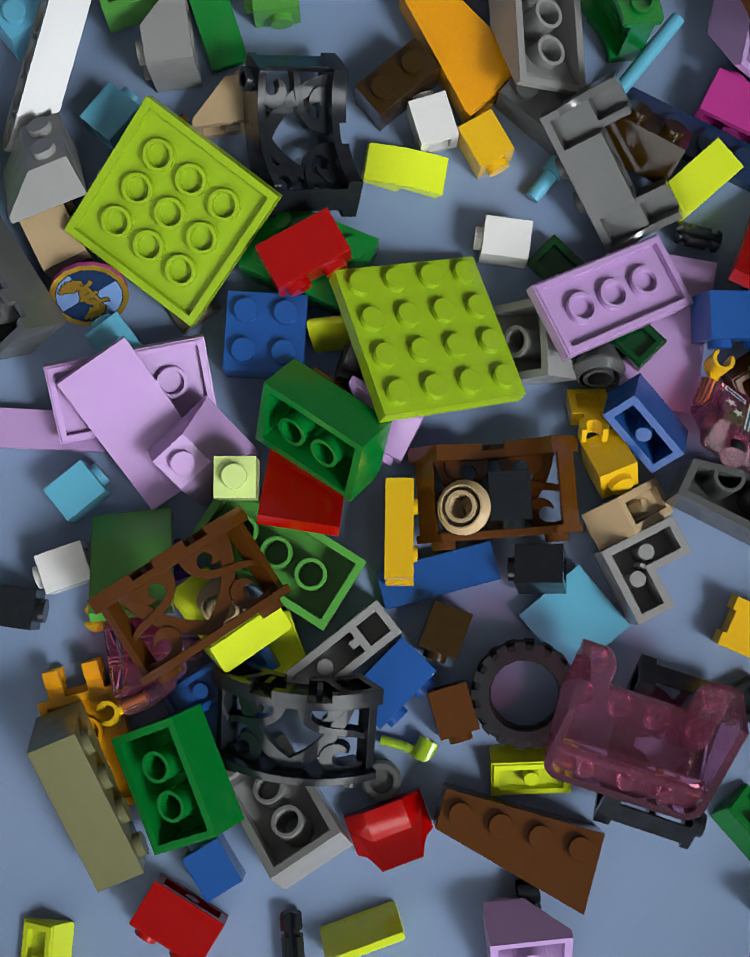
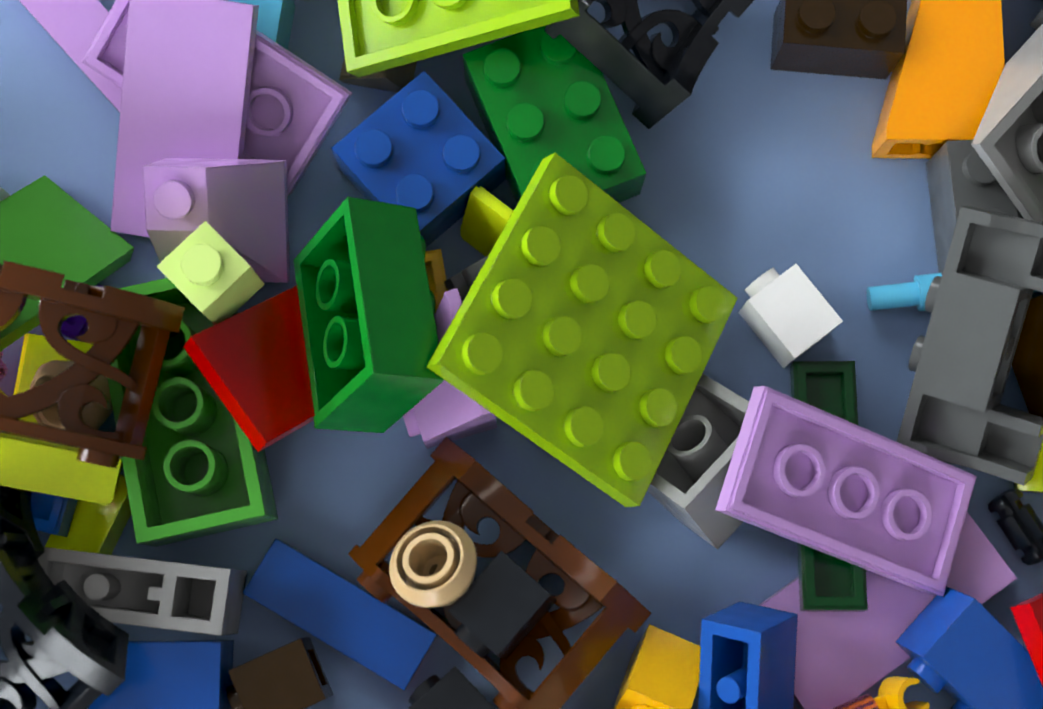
camera: 50 degrees right, 5 degrees down
medium azure brick [43,459,113,523] -> none
red brick [255,207,351,298] -> none
neon yellow slope [361,143,449,198] -> none
yellow piece [384,478,418,586] -> none
white brick [407,90,459,154] -> none
yellow brick [457,109,515,179] -> none
yellow plate [565,389,610,442] -> none
dark grey cone [573,343,626,389] -> none

